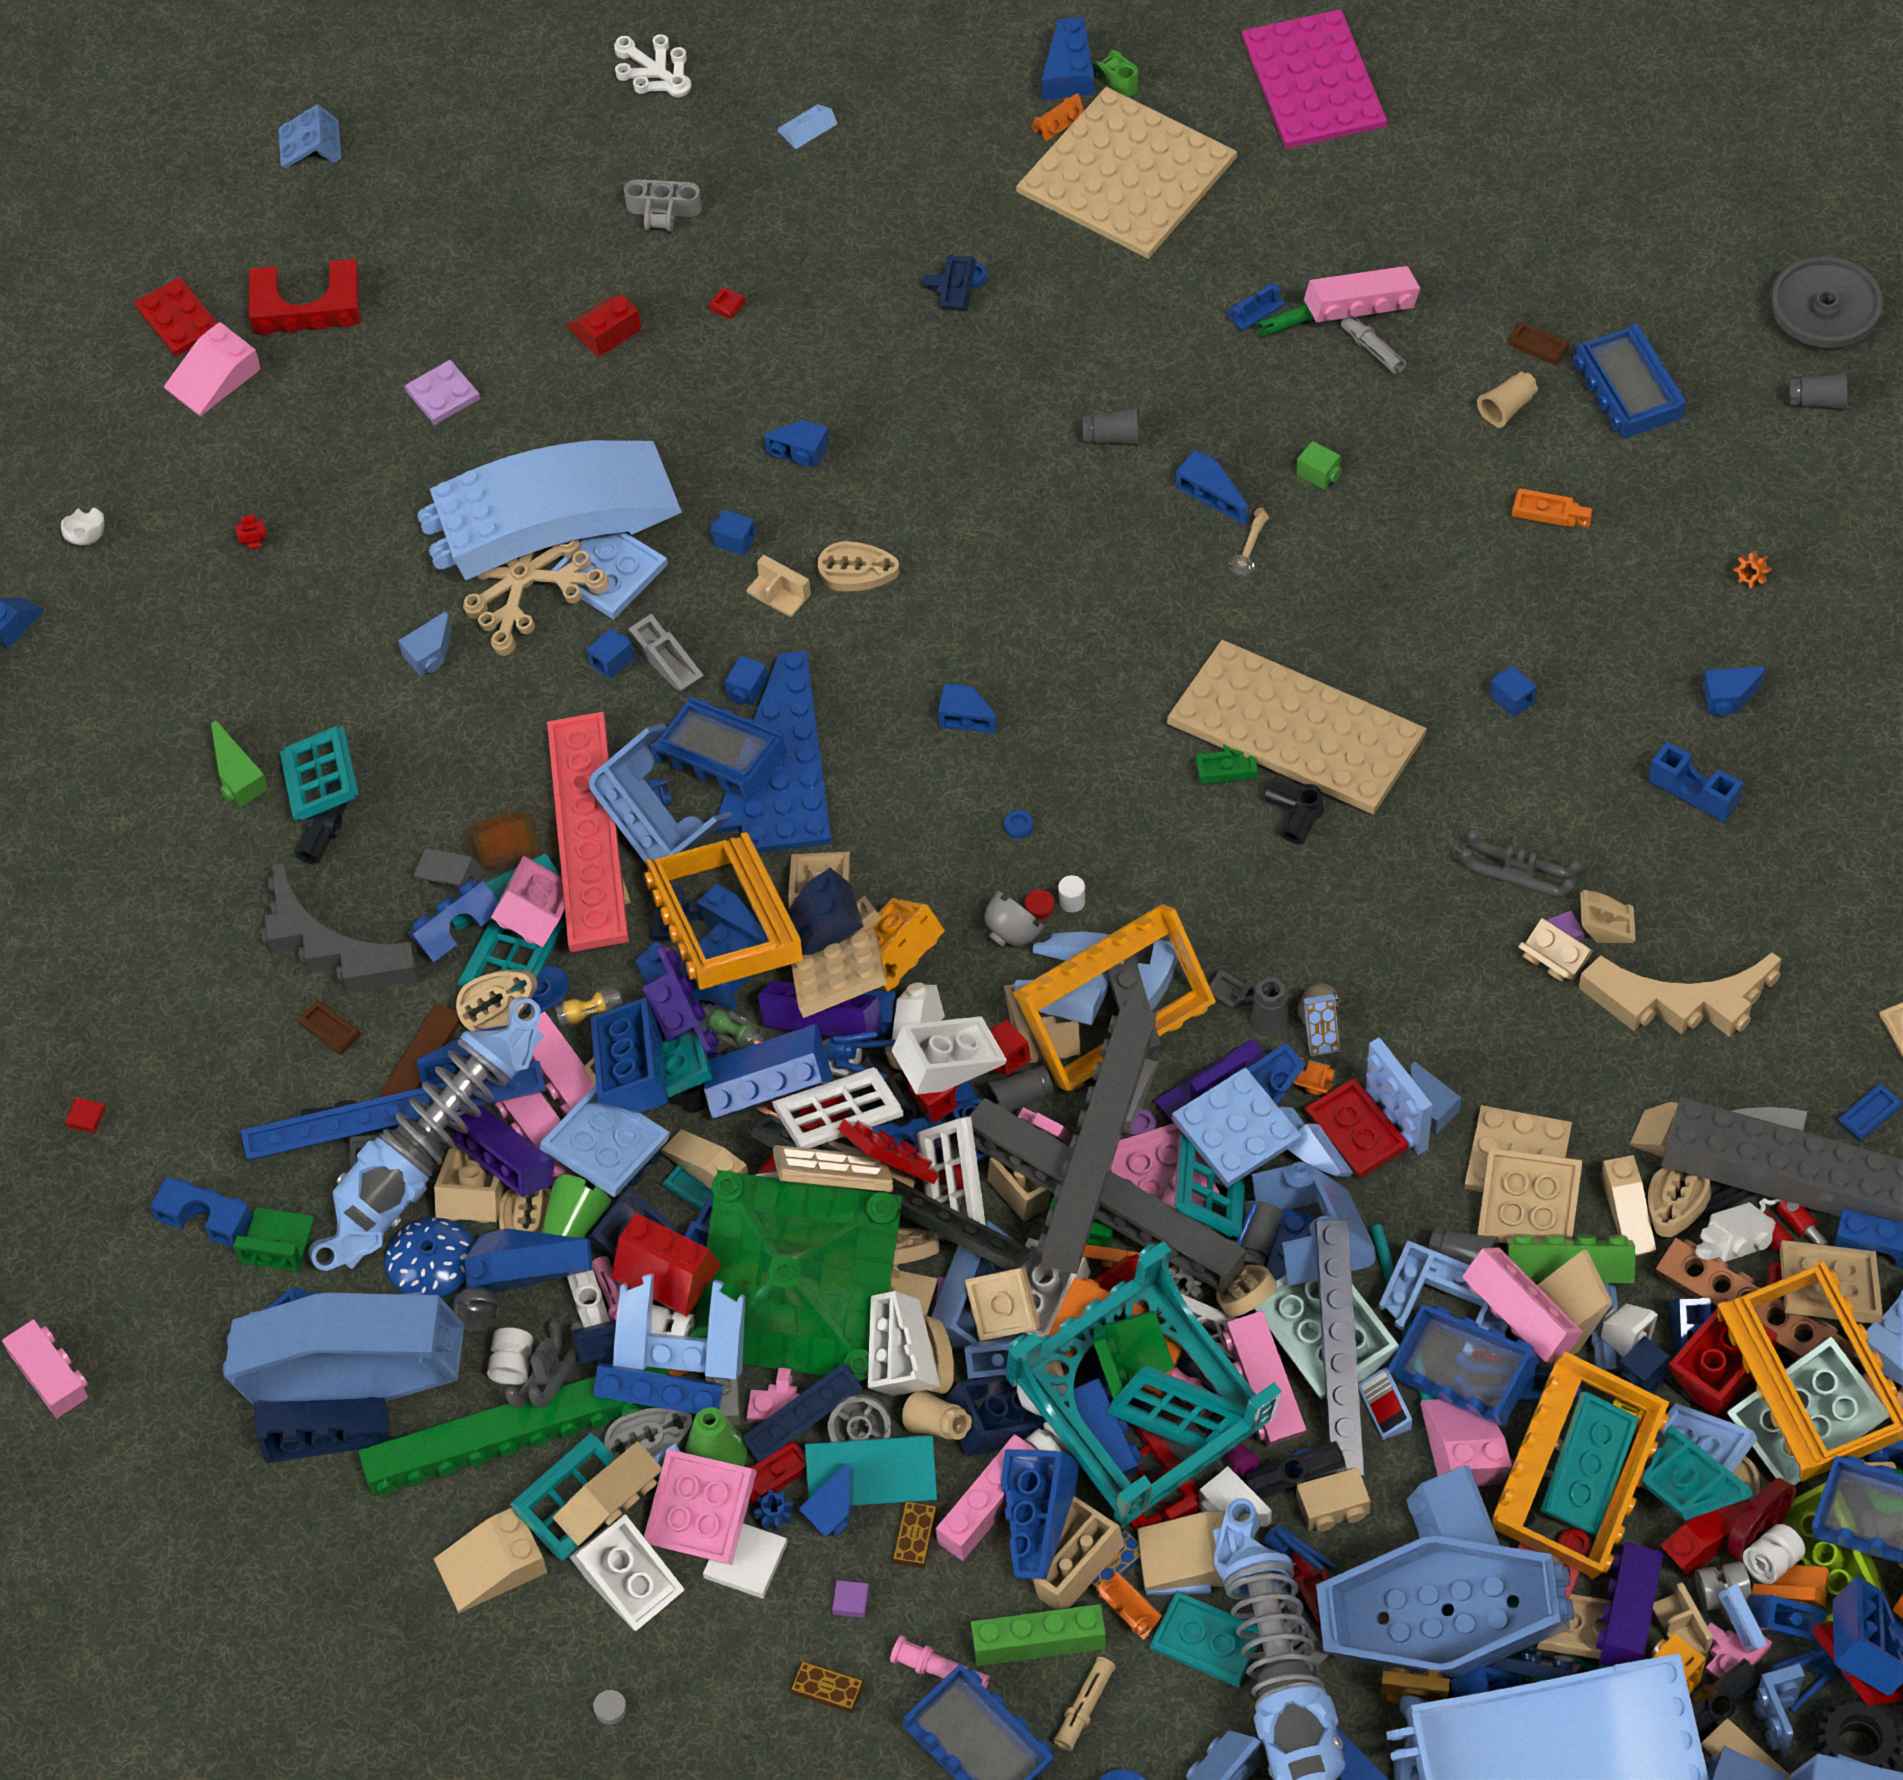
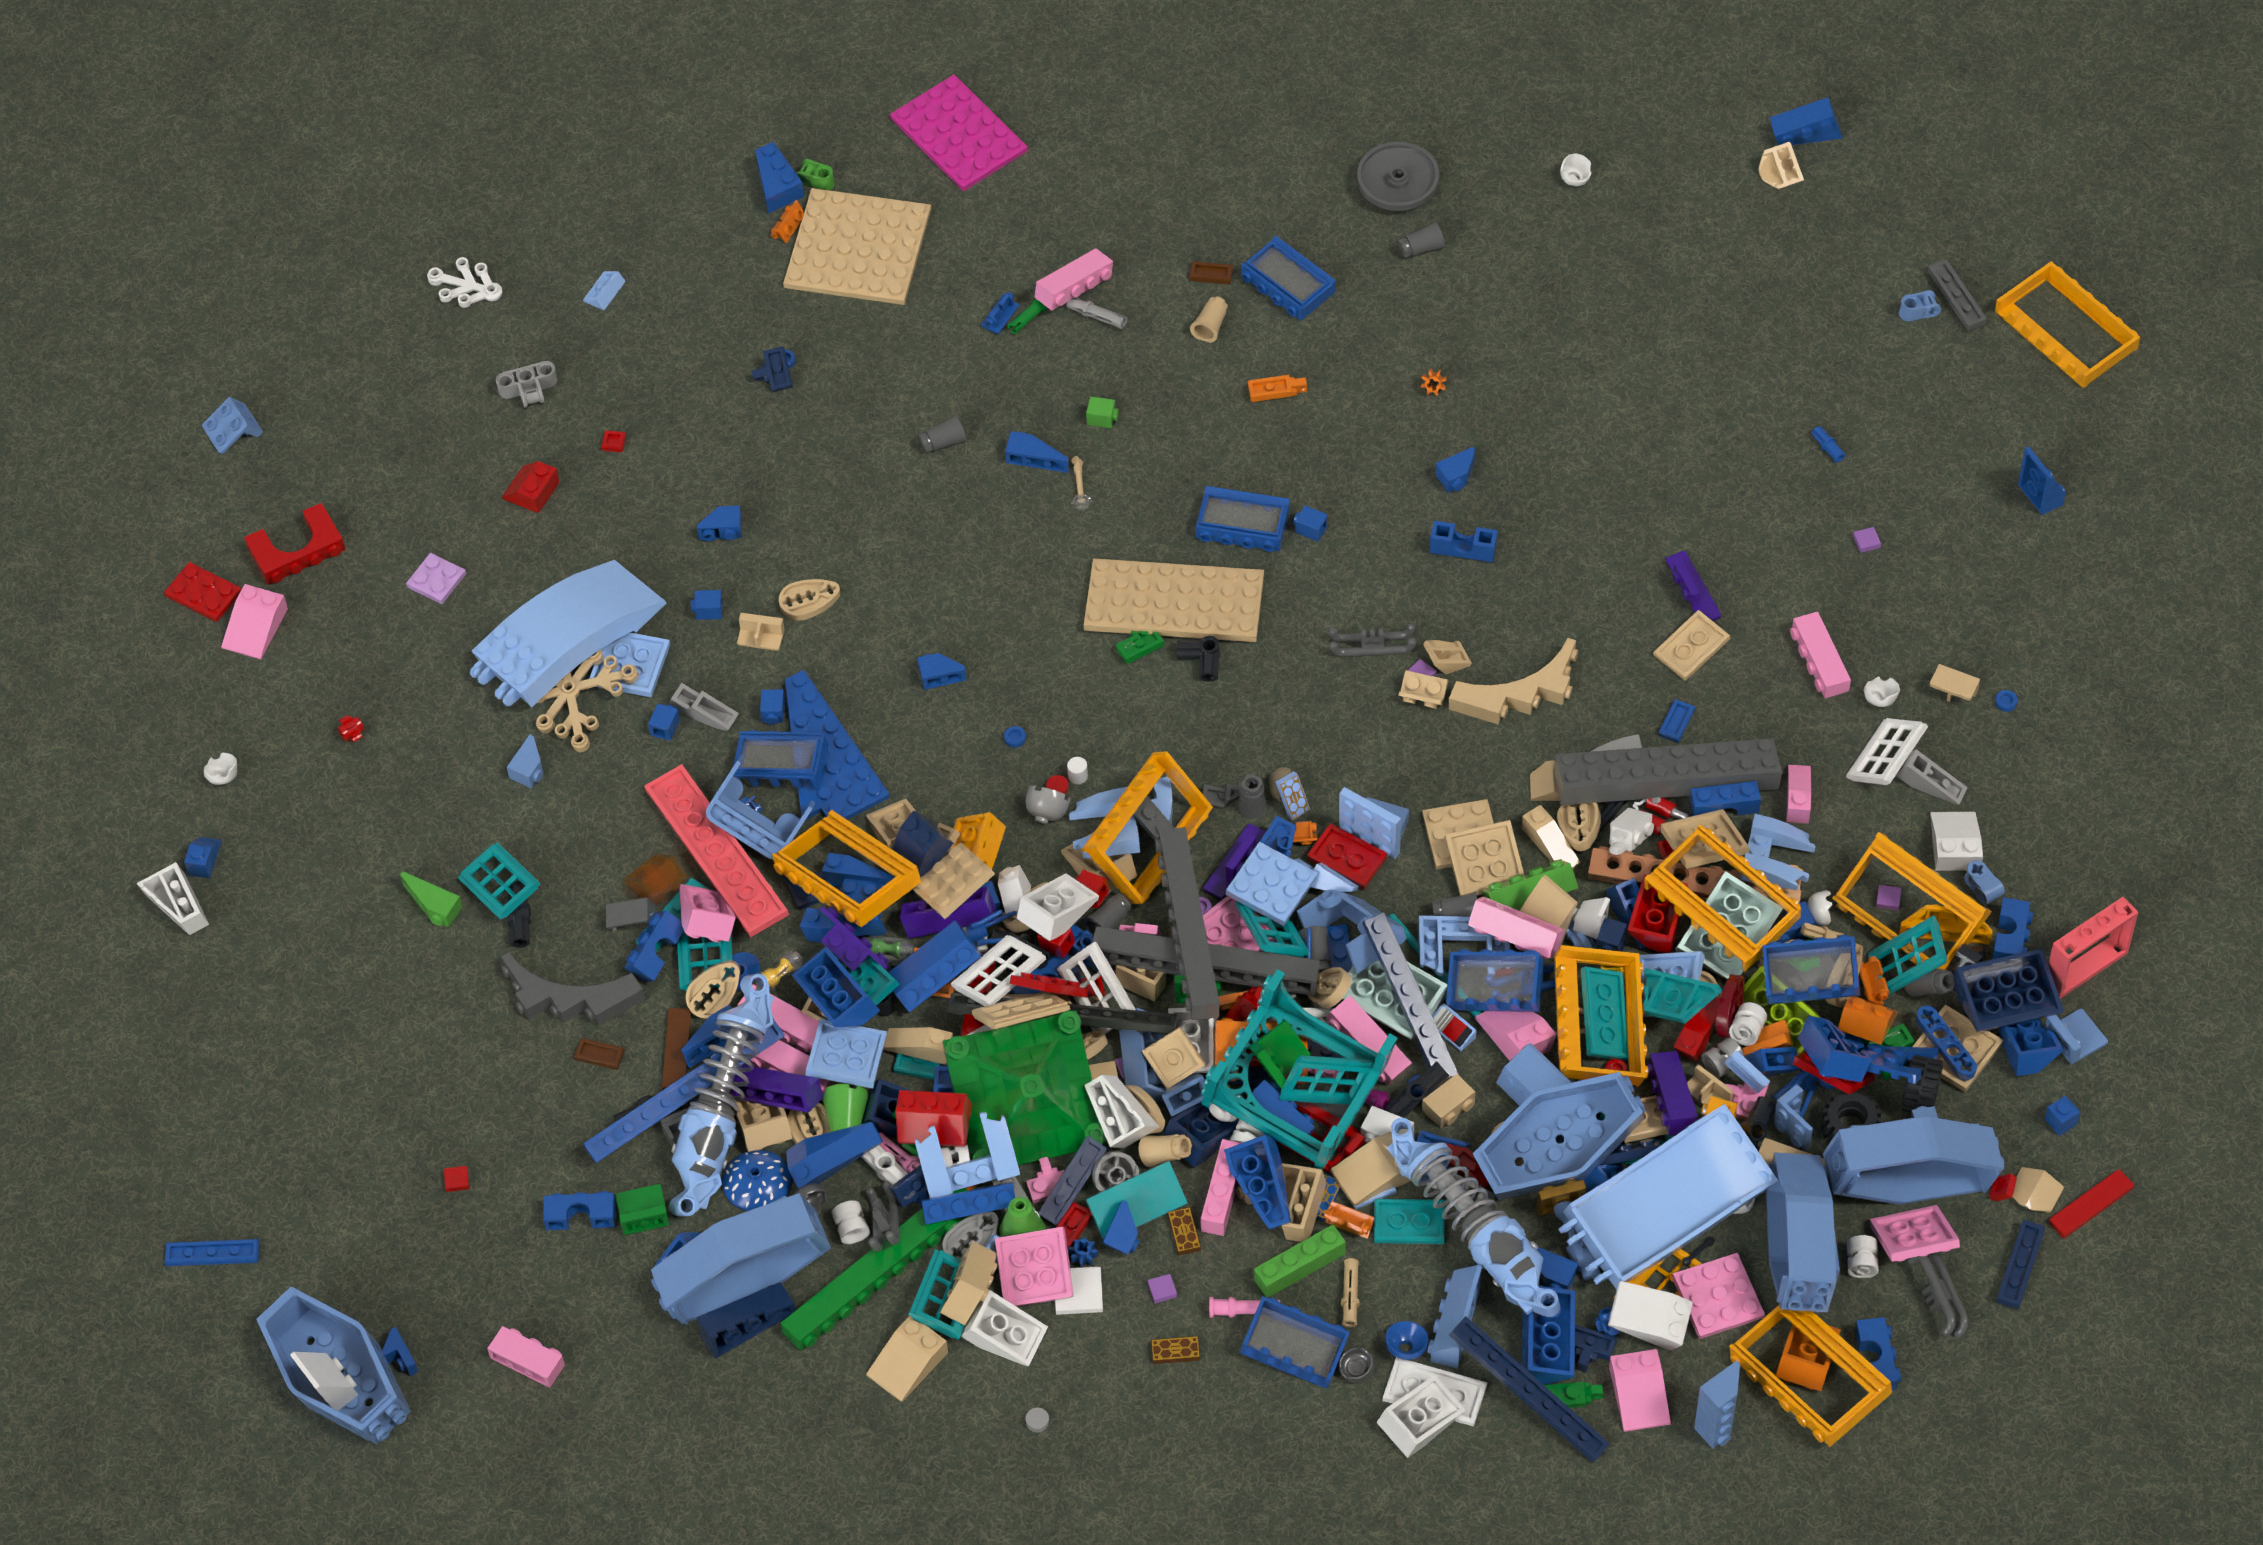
camera: 25 degrees left, 0 degrees up
none -> blue window [1195,486,1290,552]

